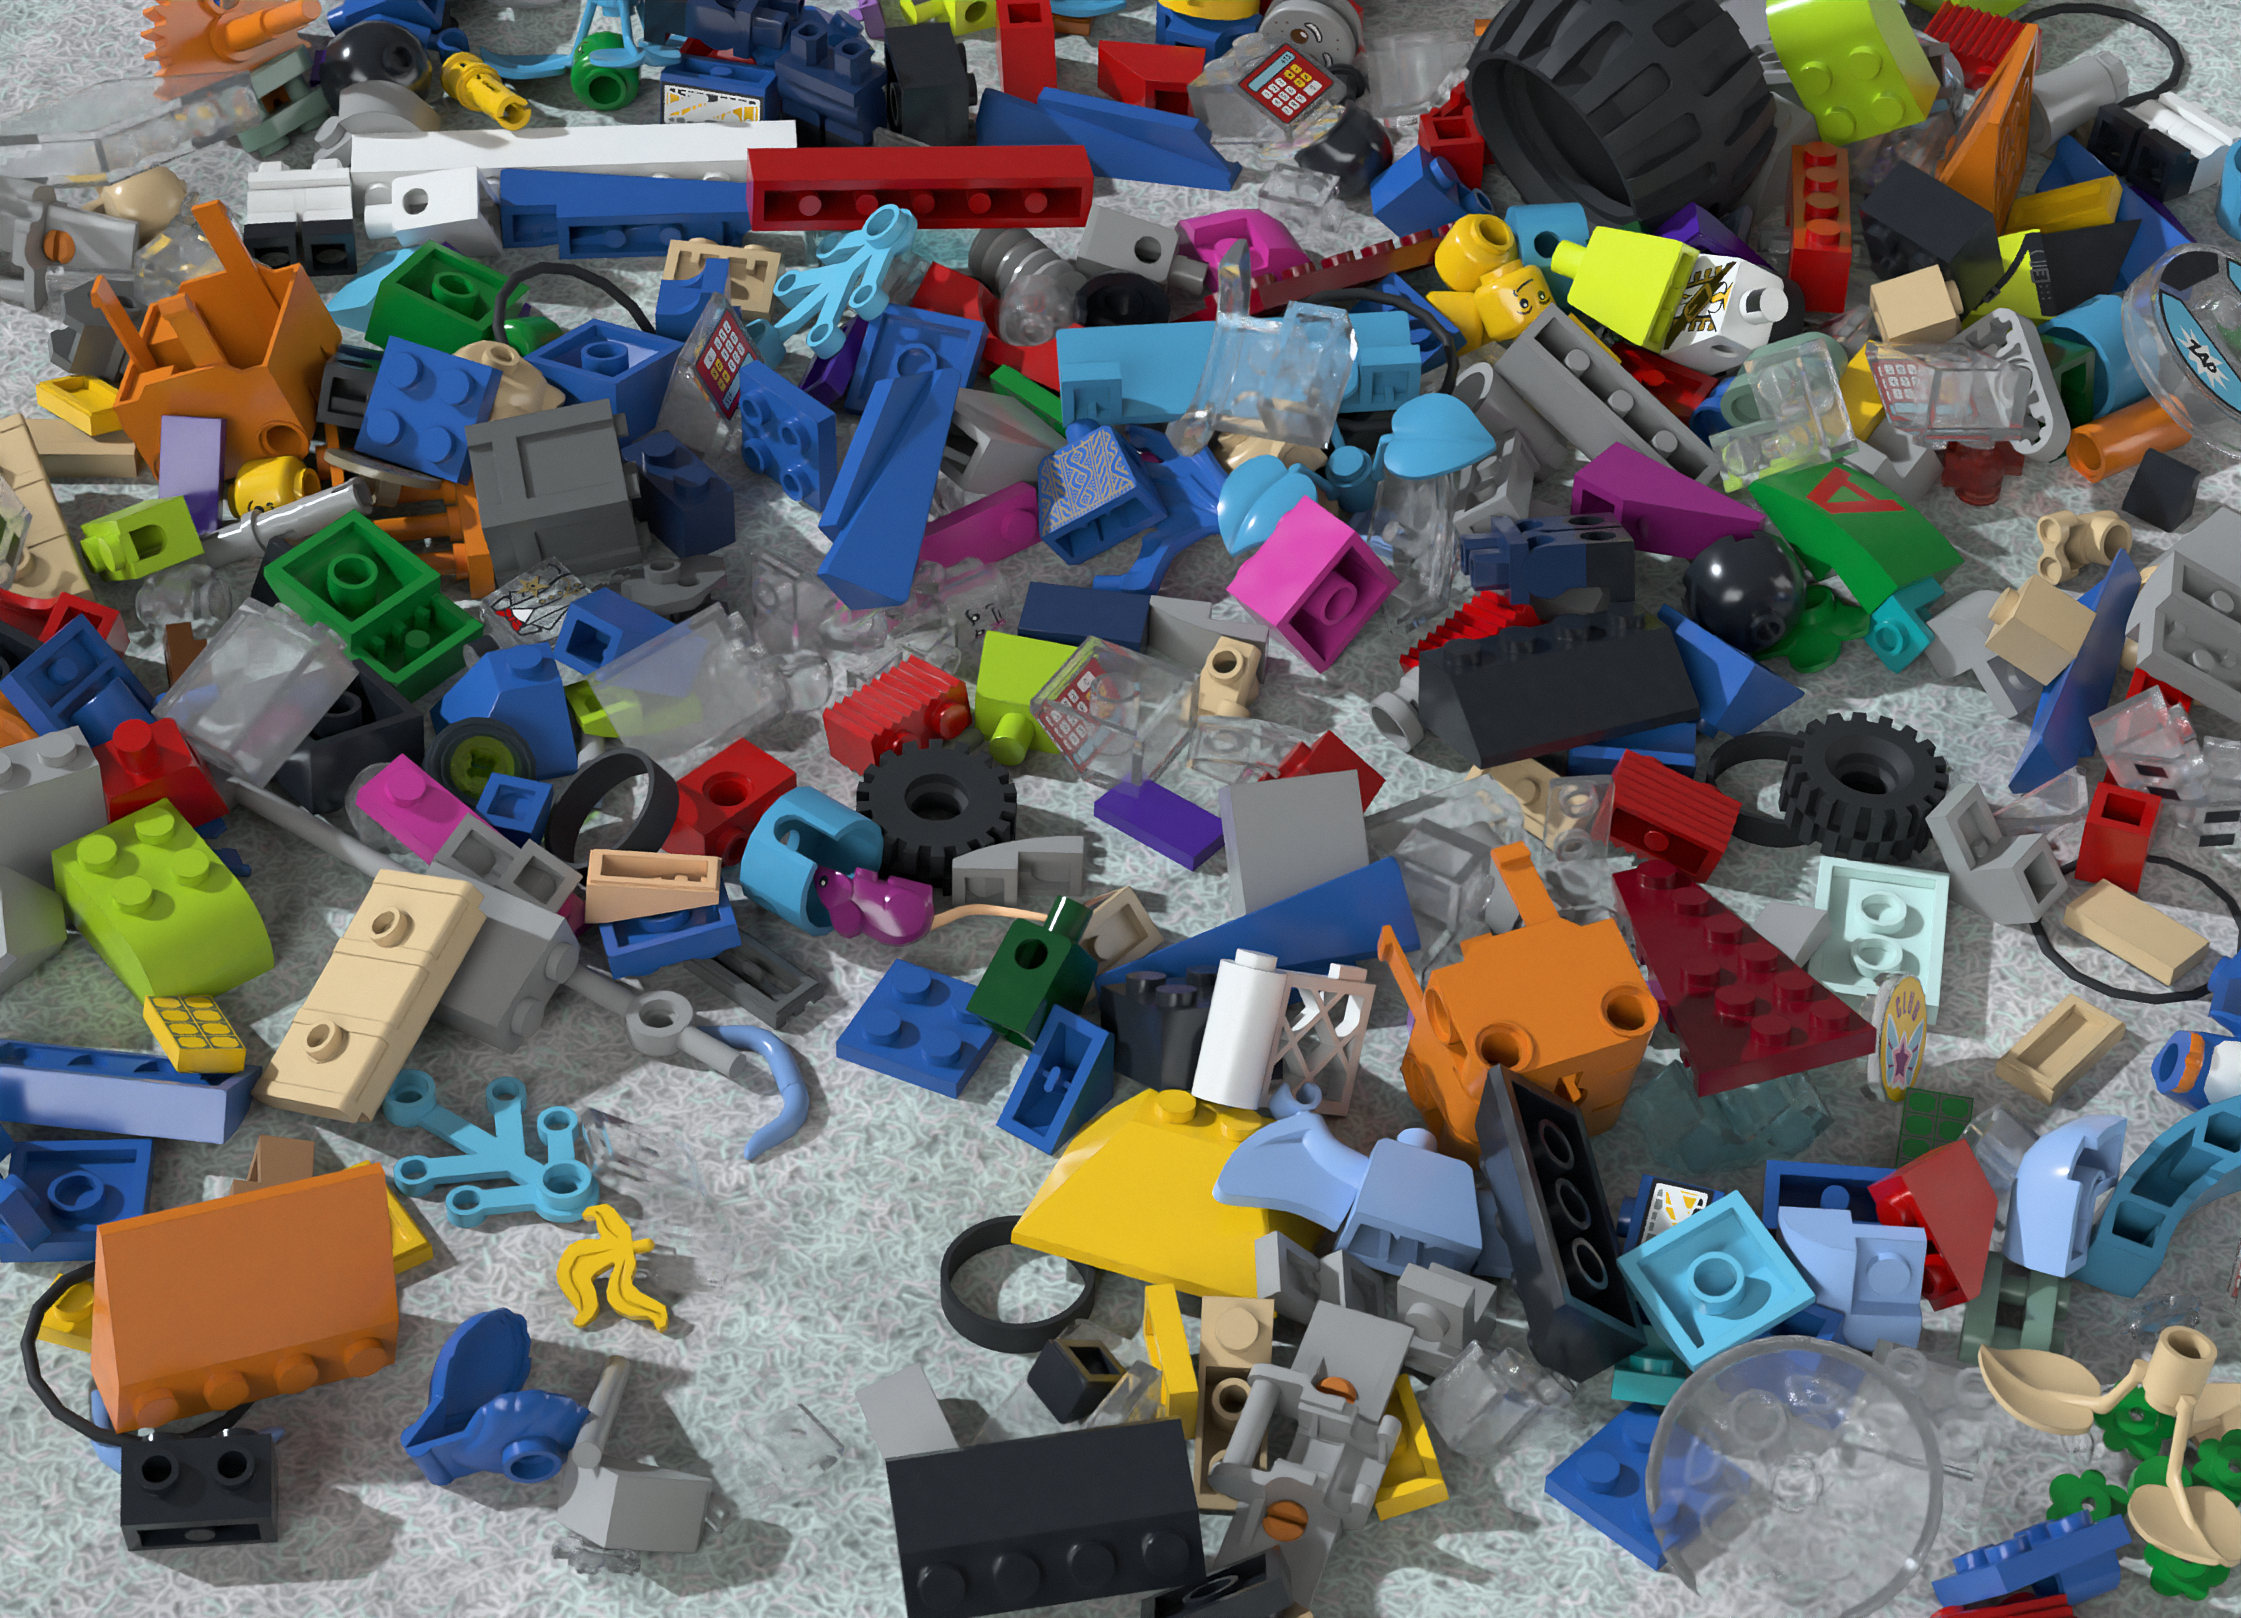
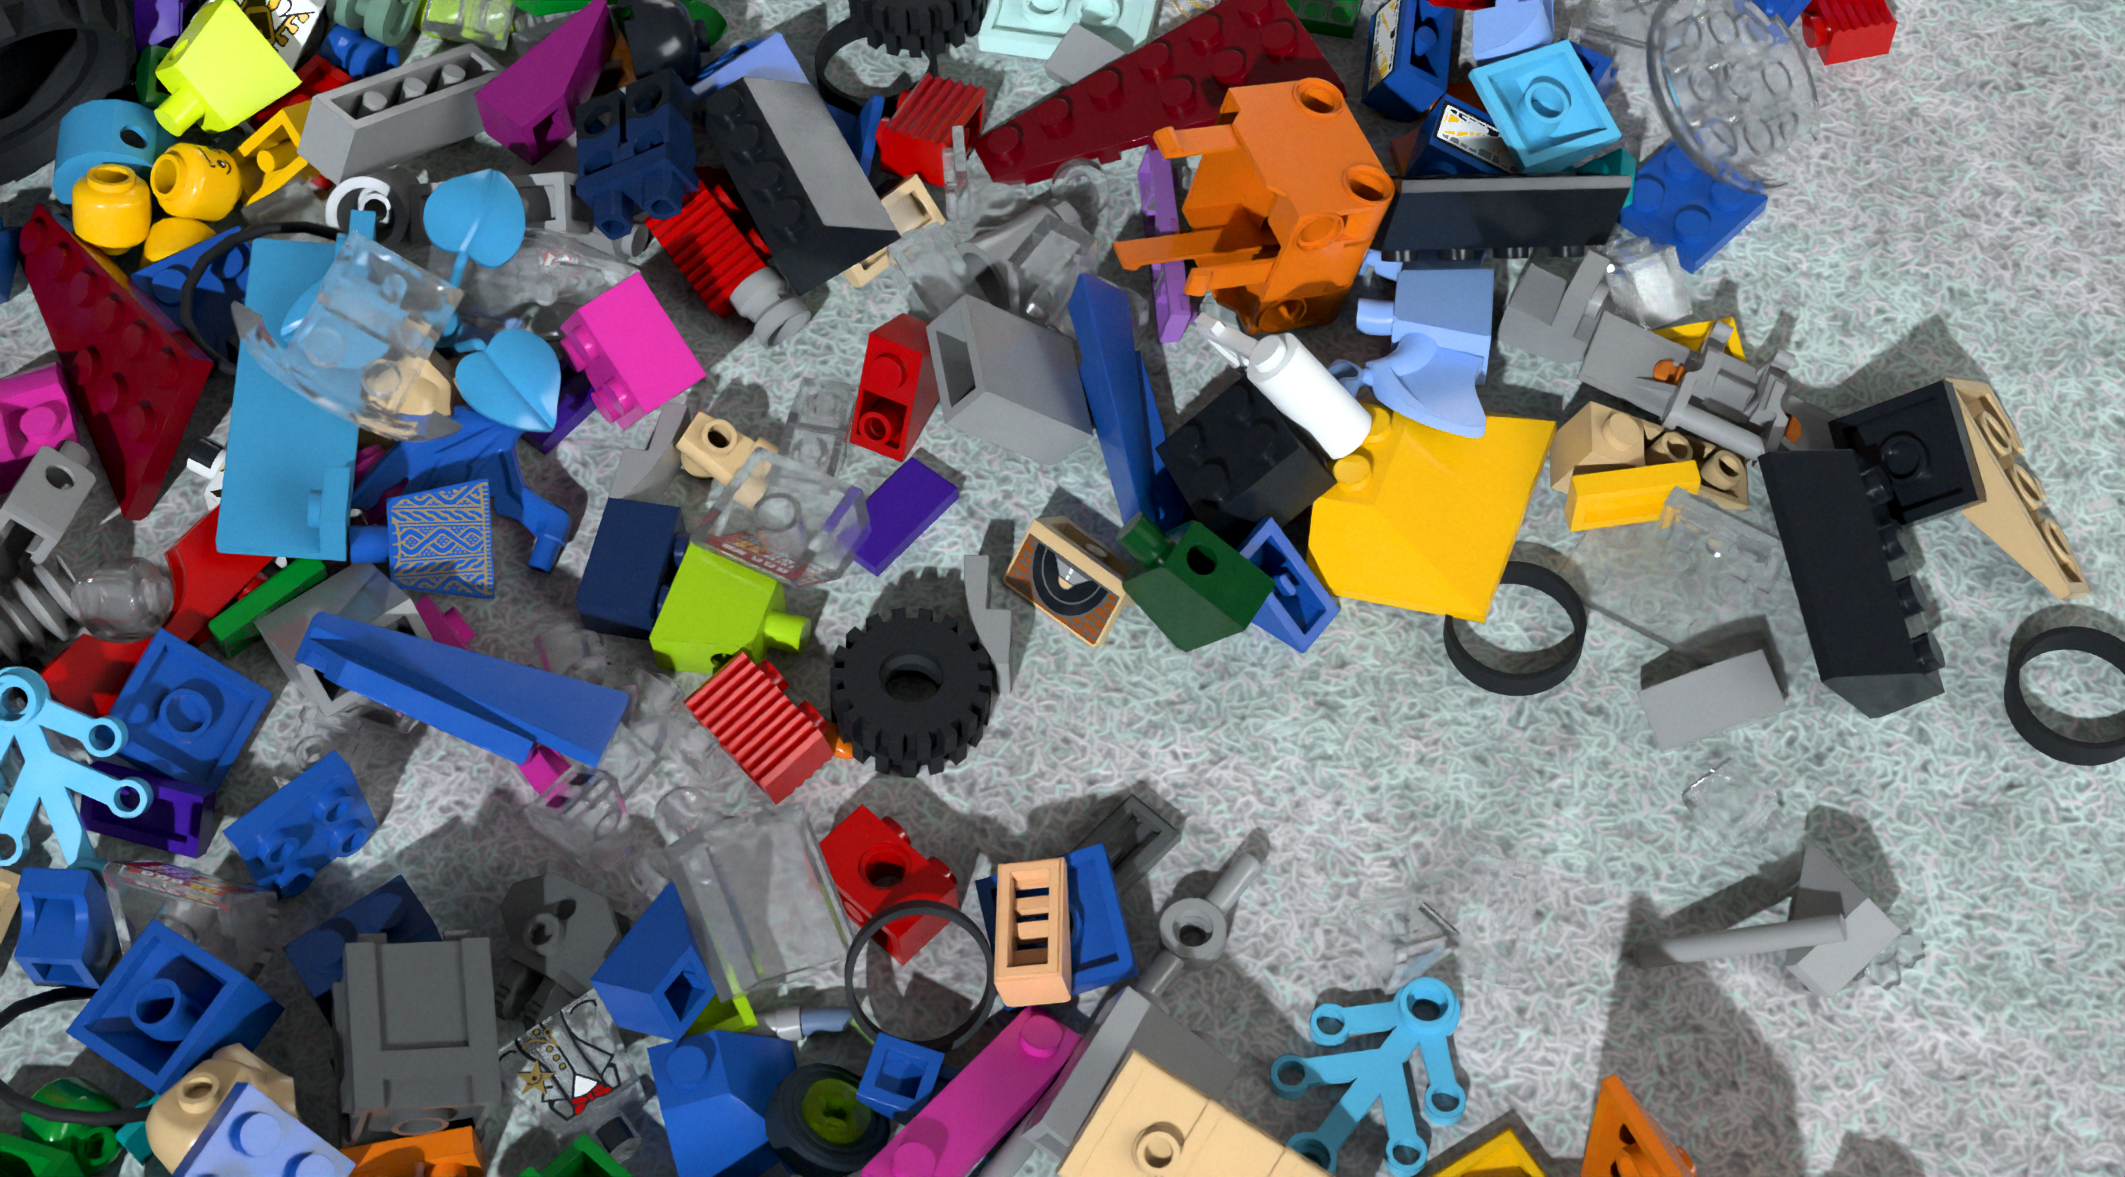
camera: 85 degrees left, 15 degrees up
blue animal [400,1307,590,1486] -> none
light grey slope [427,812,583,913] -> none
yellow piece [556,1203,669,1333] -> none
medium blue animal [696,1025,810,1160] -> none
dark azure piece [739,786,884,937] -> none
magenta animal [813,865,1048,947] -> none
blue plate [836,958,999,1099] -> none
black slope [1027,1339,1138,1424] -> none
black helmet [1071,269,1171,328] -> none
light grey slope [1254,1230,1386,1326] -> none

